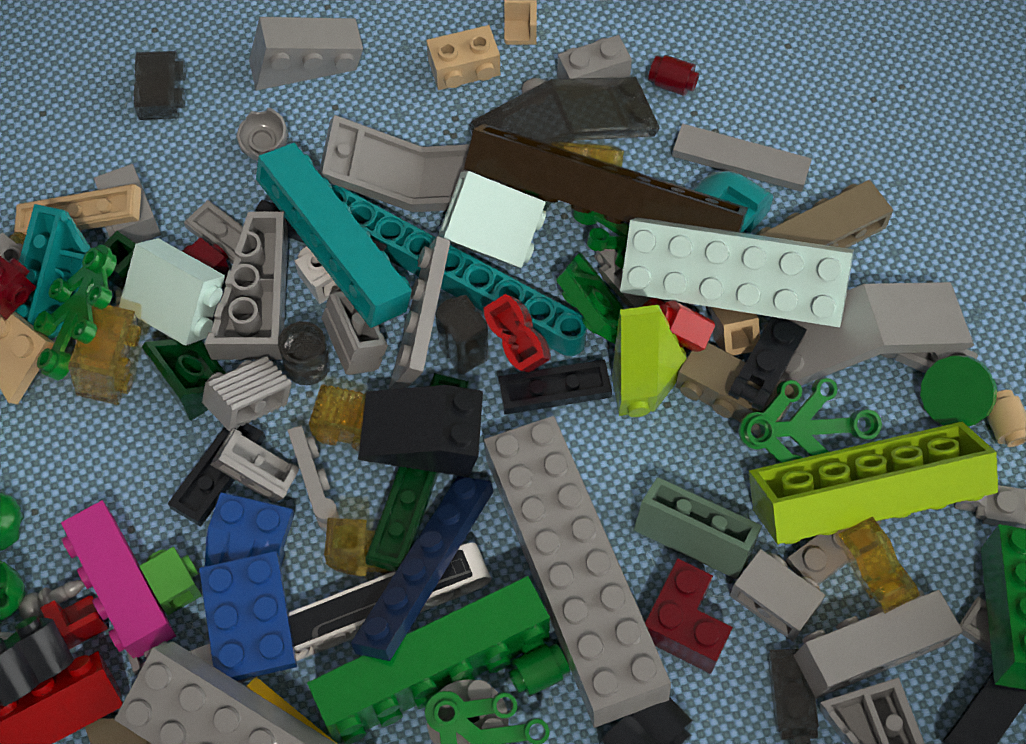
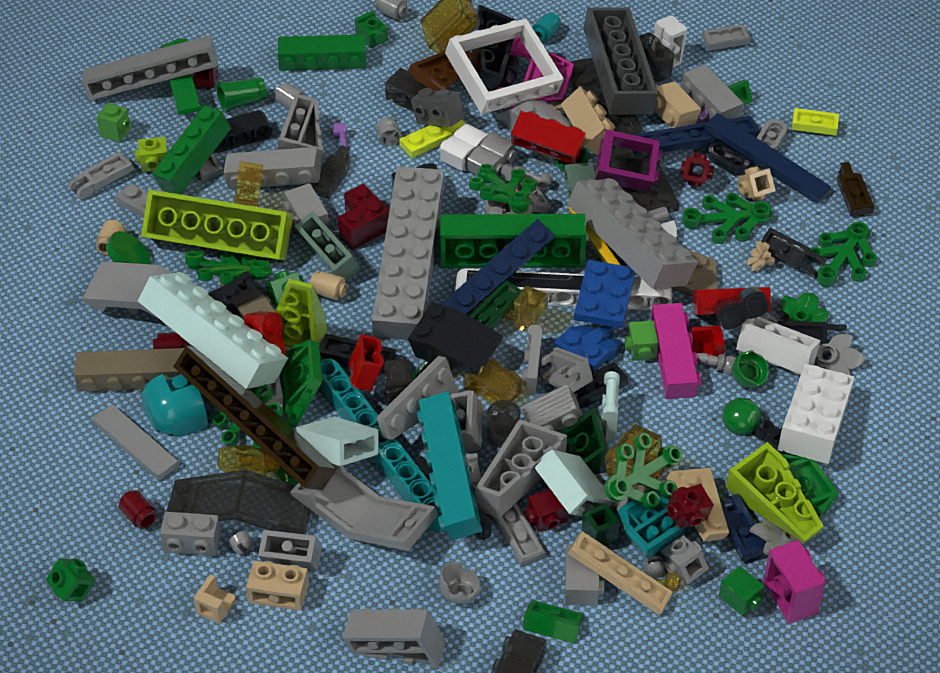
camera: 155 degrees left, 15 degrees down
none -> light grey brick [258,530,322,571]
none -> green brick [265,269,304,305]
none -> tan brick [310,271,347,301]
none -> green slope [522,600,585,643]
none -> light aqua plate [601,371,620,441]

